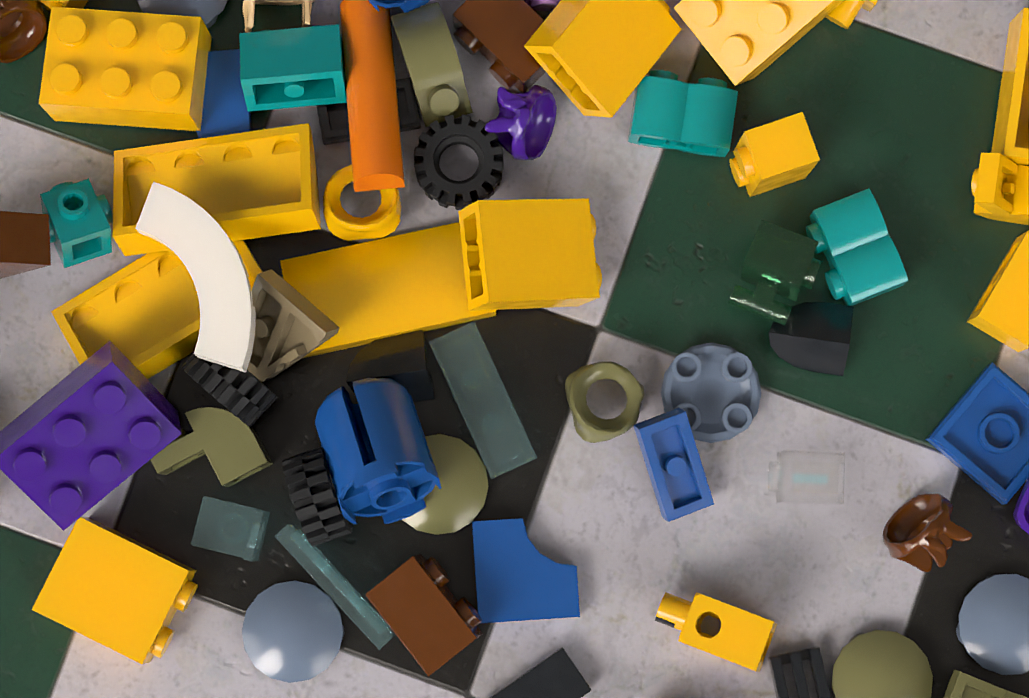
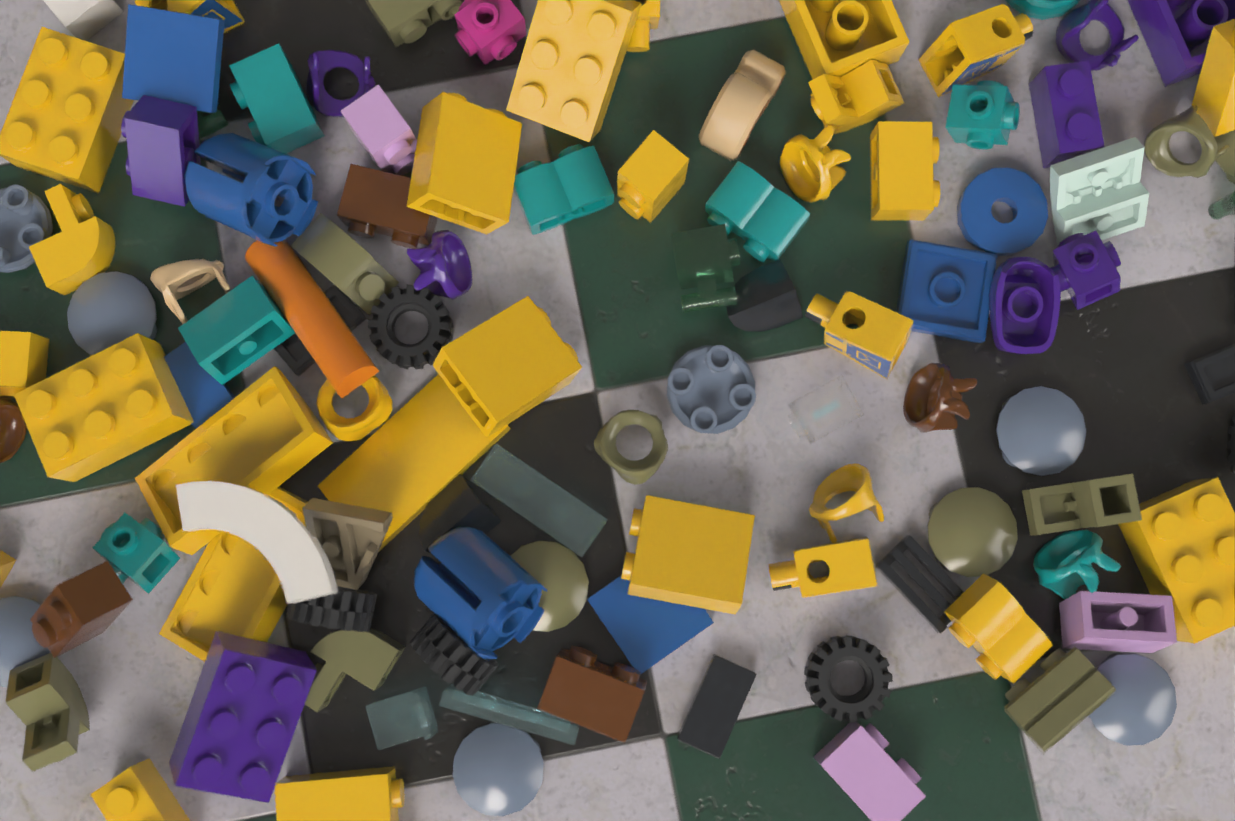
camera: 30 degrees left, 0 degrees up
blue plate [633,407,714,522] -> none
none -> yellow brick [621,495,755,615]
none -> tan animal [699,49,786,161]
none -> yellow piece [780,124,851,202]
none -> yellow torso [805,291,914,379]
none -> yellow piece [809,463,884,543]

